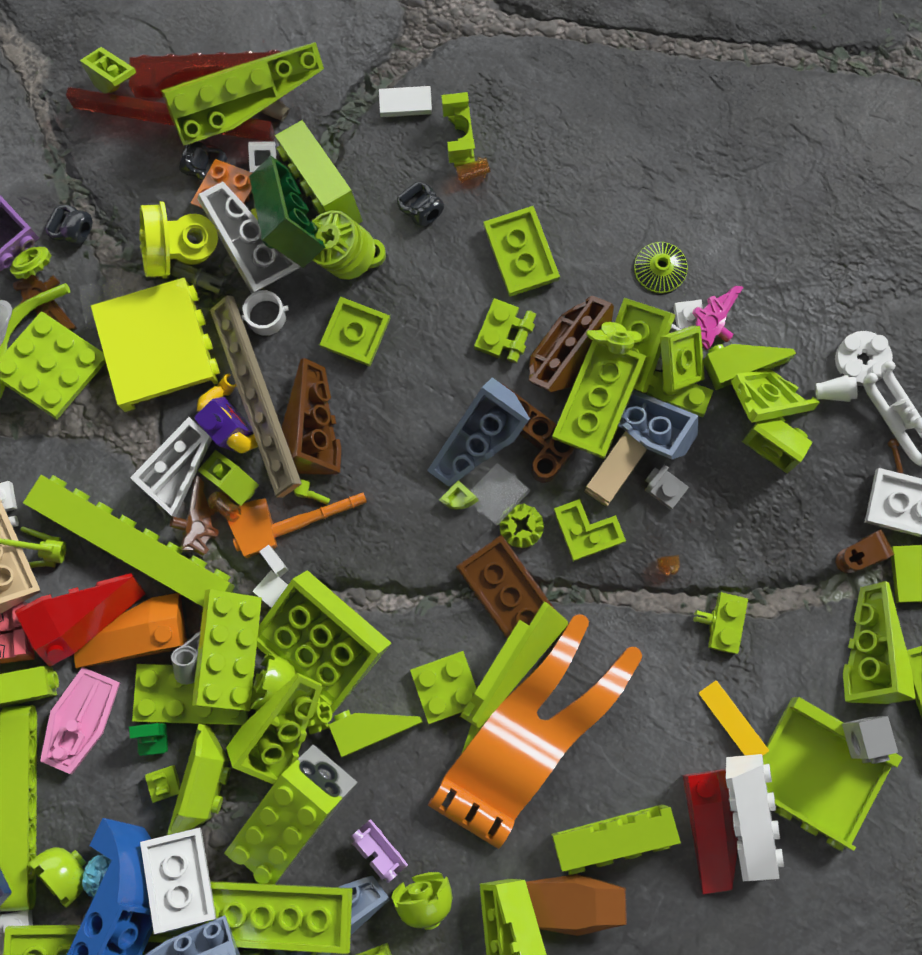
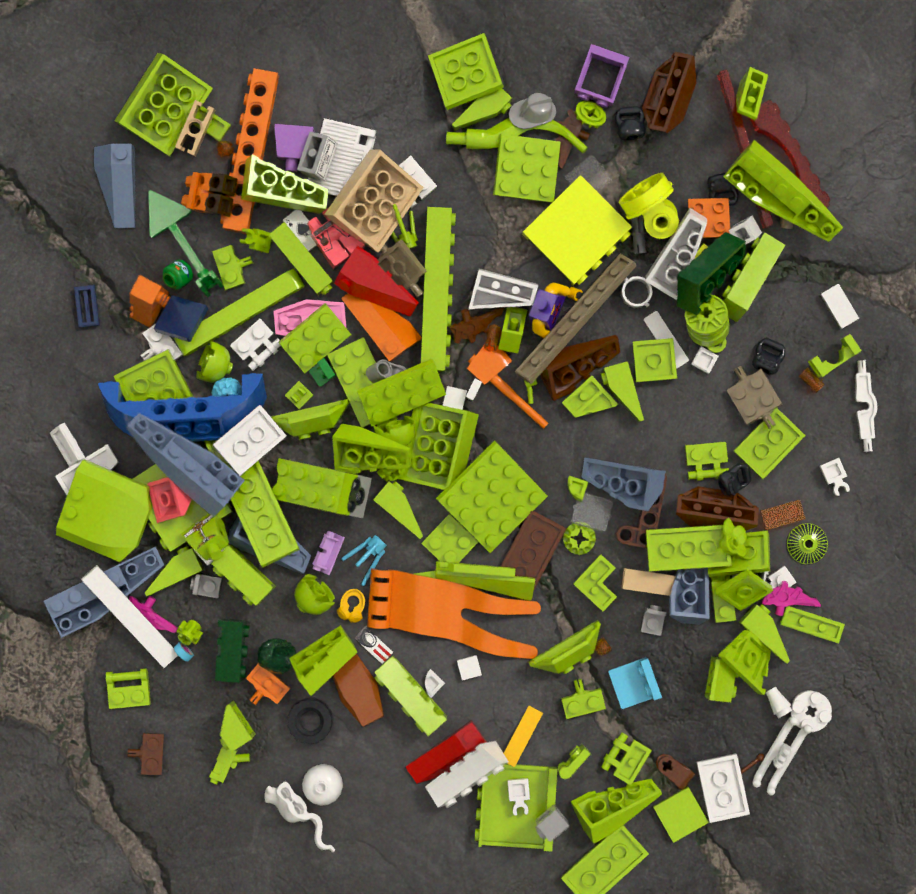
camera: 55 degrees right, 10 degrees up
none -> white plate [230,319,281,371]
none -> lime plate [279,303,352,373]
none -> yellow piece [336,589,365,622]
none -> medium azure plant [341,535,387,586]
none -> sticker [355,627,393,664]
none -> dark tan plate [378,239,427,298]
none -> white tile [425,669,445,698]
none -> lime plate [436,441,548,553]
none -> white tile [457,655,482,680]
none -> white plate [508,778,530,815]
none -> lime wedge [528,620,601,674]
none -> lime plate [557,744,591,779]
none -> lime wing [562,376,618,418]
none -> lime slope [601,361,644,422]
none -> lime plate [601,732,652,785]
none -> medium azure bracket [608,657,662,709]
none -> reddish brown wedge [642,52,696,133]
none -> white sticker [644,311,689,369]
none -> white tile [691,347,718,374]
none -> black piece [718,463,751,496]
none -> dark tan plate [727,366,783,429]
none -> clear orange plate [760,499,805,530]
none -> lime tile [780,606,845,644]
none -> white plate [819,458,850,496]
none -> white piece [855,360,877,452]

